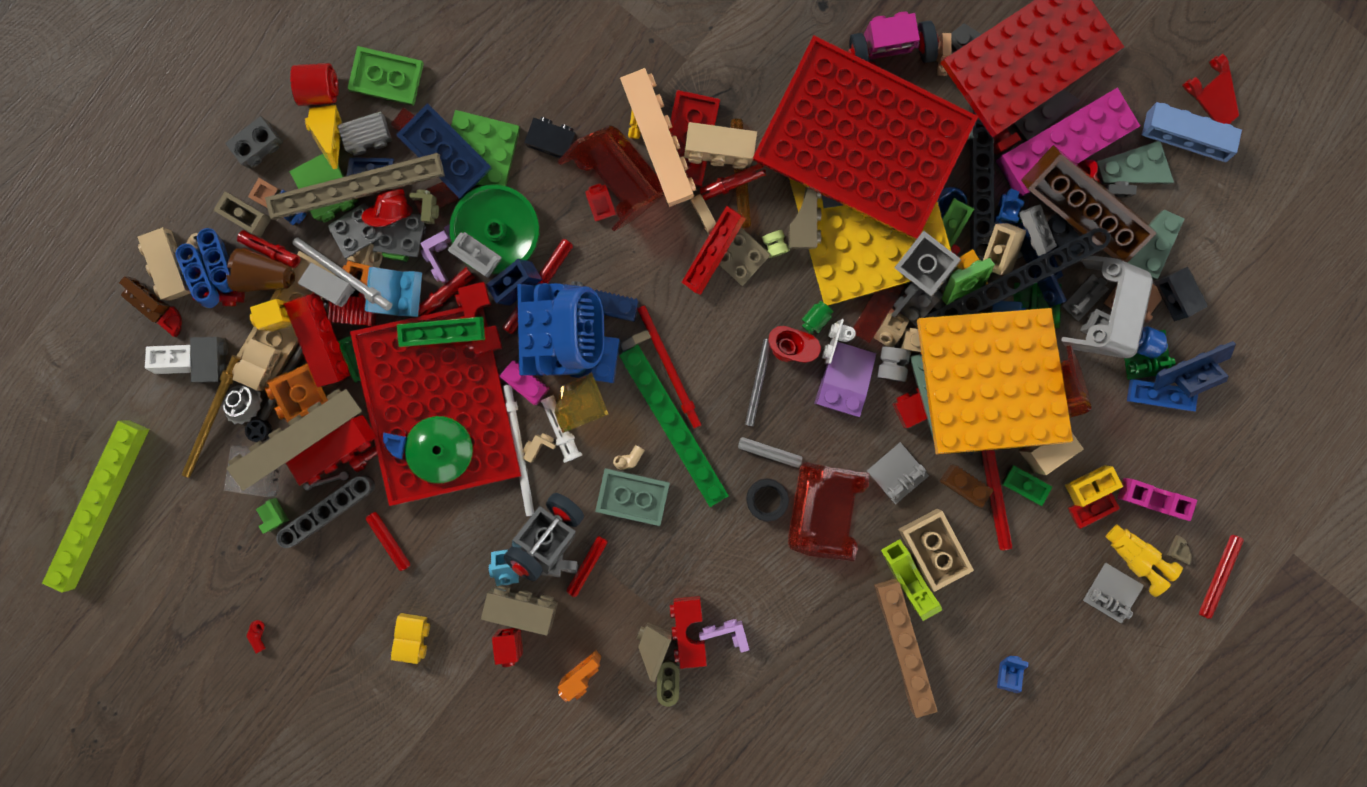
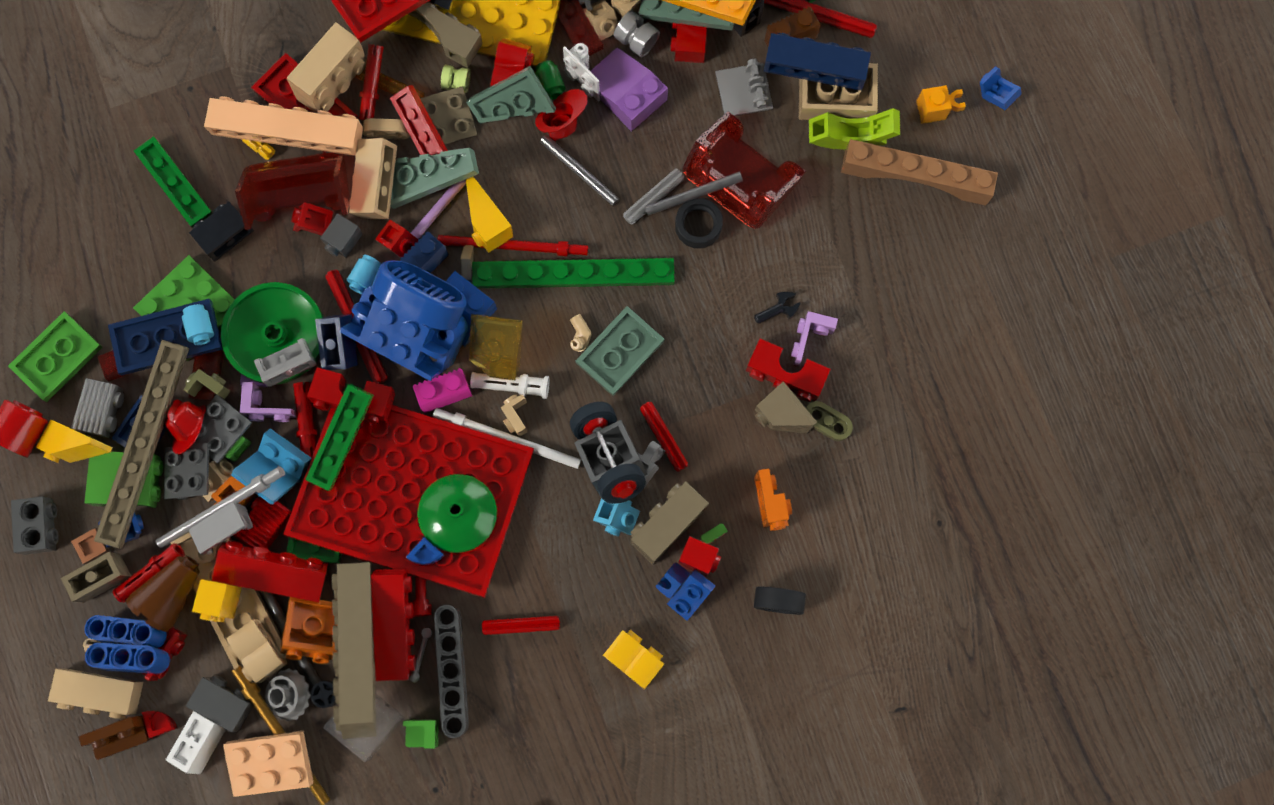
camera: 65 degrees left, 10 degrees down
none -> green plate [134,136,213,228]
none -> medium azure brick [182,304,214,345]
none -> light nougat plate [223,731,313,797]
none -> dark grey brick [321,213,363,258]
none -> medium azure brick [347,255,381,294]
none -> tan brick [349,138,397,219]
none -> red bracket [375,220,418,257]
none -> sand green wing [390,148,479,209]
none -> lavender bar [411,180,466,239]
none -> sand green wing [466,66,556,123]
none -> yellow slope [466,176,513,253]
none -> red brick [490,38,534,87]
none -> flat silver bar [645,171,743,216]
none -> blue plate [656,562,715,621]
none -> bright green tile [699,524,728,544]
none -> black bar [754,292,801,324]
none -> black tyre [754,586,806,615]
none -> dark blue brick [763,33,871,91]
none -> light orange brick [916,85,966,124]

